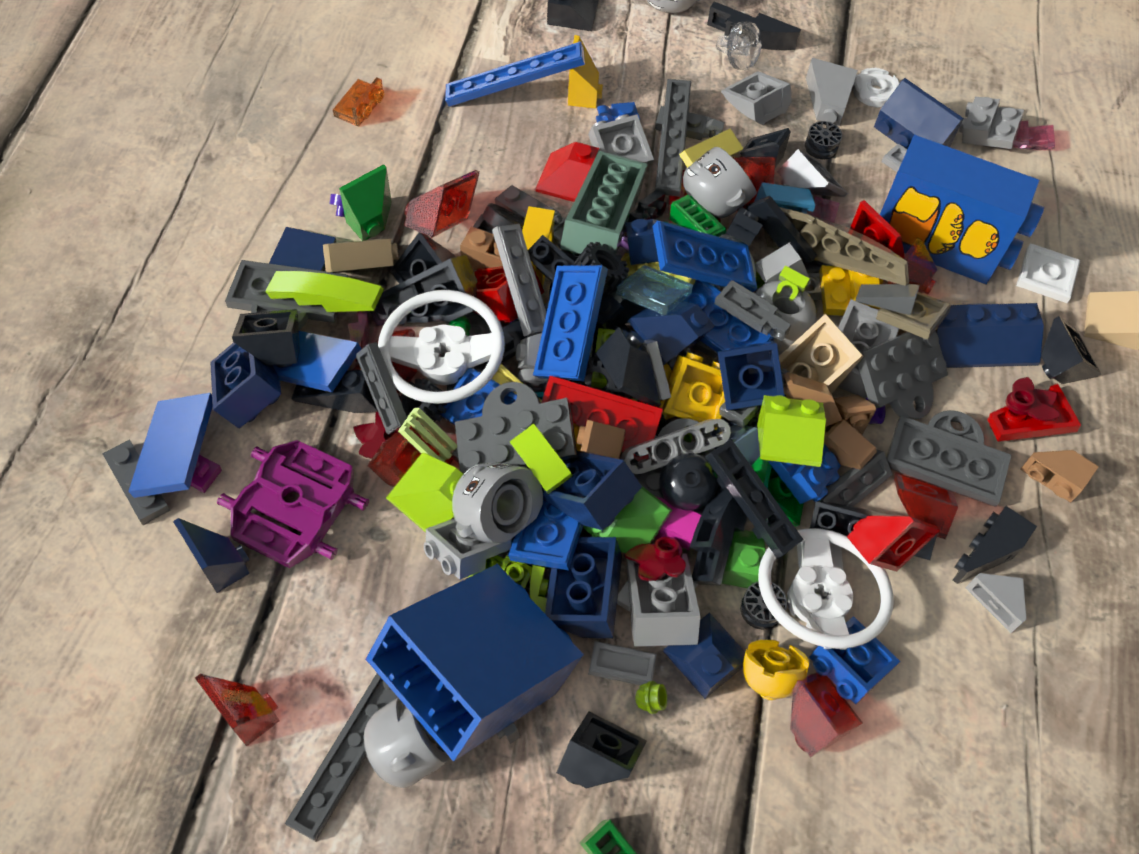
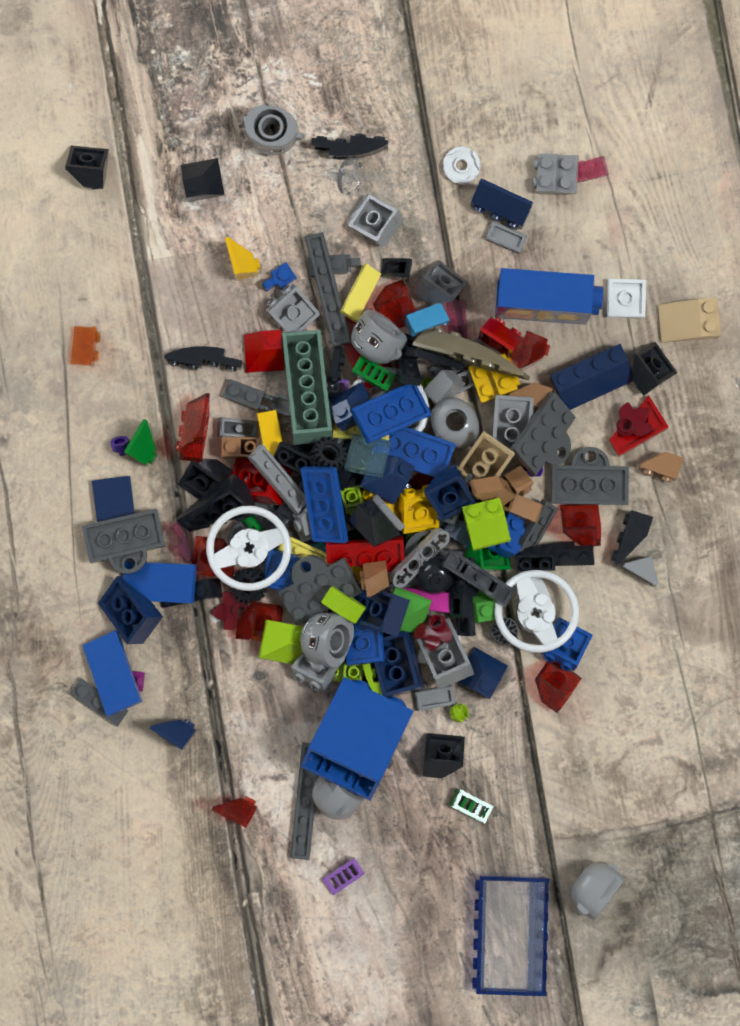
camera: 15 degrees left, 25 degrees up
magenta piece [217,440,369,568] -> none
black slope [232,309,300,367] -> none
lime slope [265,271,383,312] -> none
tan slope [323,238,399,272] -> none
dark grey tile [356,342,407,434] -> none
yellowish green tile [399,408,457,462] -> none
blue tile [445,42,585,107] -> none
black tyre [483,203,525,230] -> none
dark grey hinge [714,280,791,341] -> none
yellow cylinder [743,640,809,700] -> none
lime tile [776,265,810,301] -> none
black wheel [804,121,843,160] -> none
light grey slope [806,58,858,126] -> none
red slope [847,516,940,572] -> none
dark grey slope [856,284,920,315] -> none
dark tan plate [876,292,951,340] -> none
none -> black slope [164,346,243,372]

